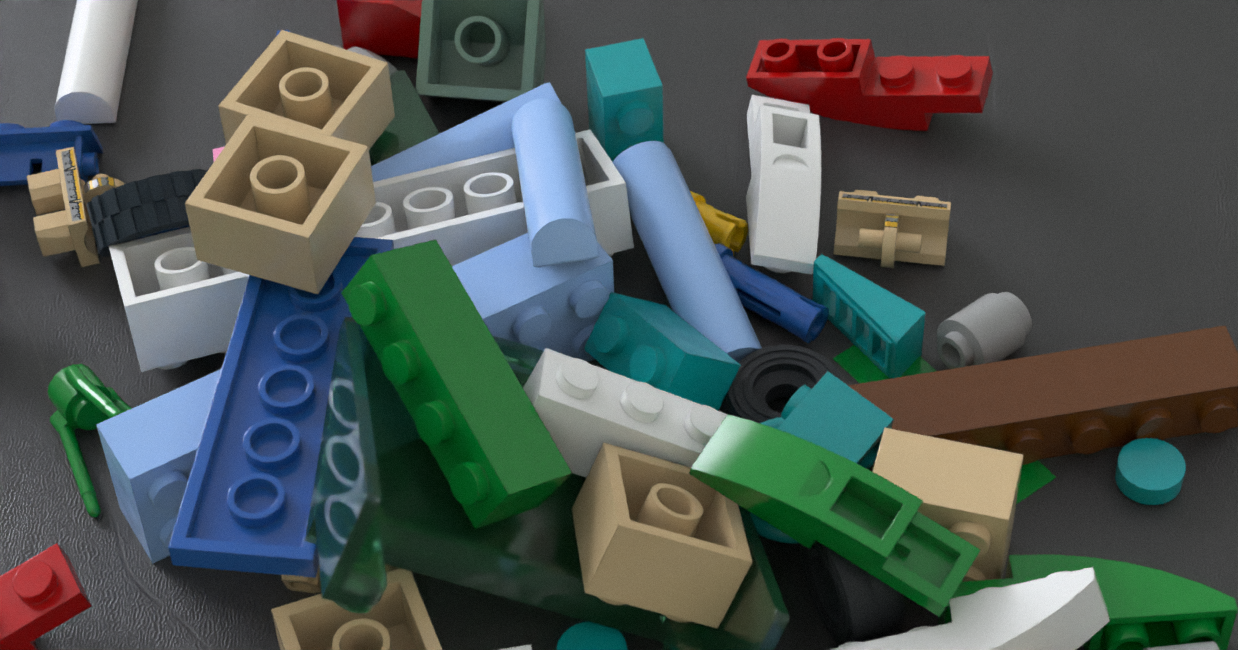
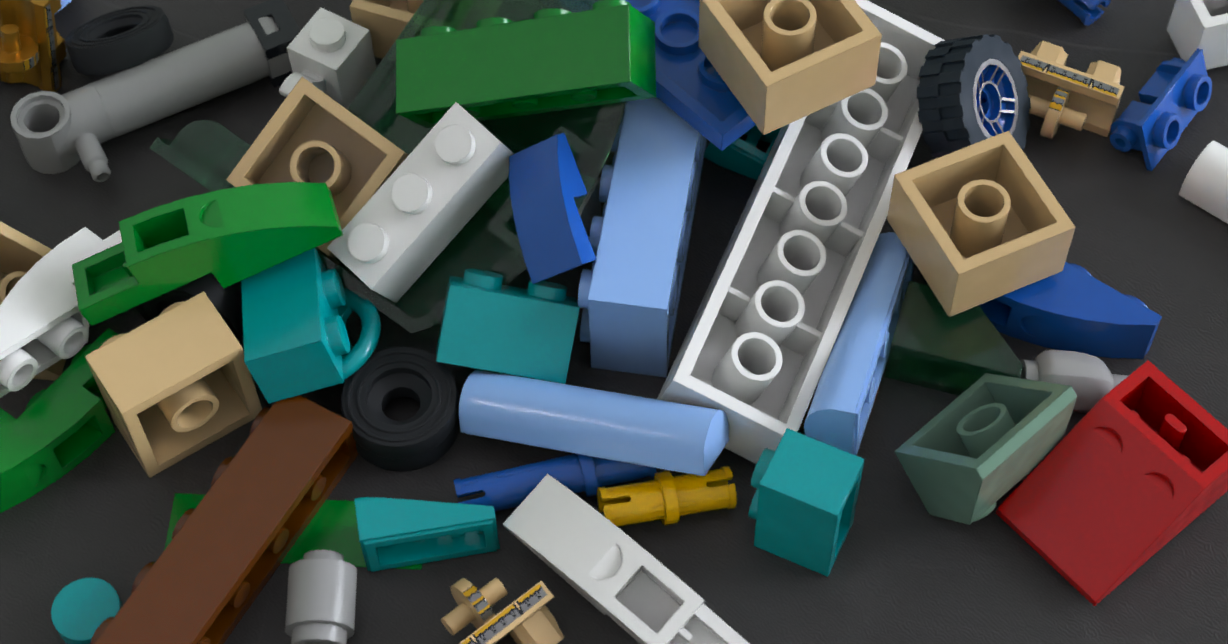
camera: 130 degrees right, 10 degrees up
light blue brick [512,99,600,268] -> none
none -> blue slope [509,133,597,284]

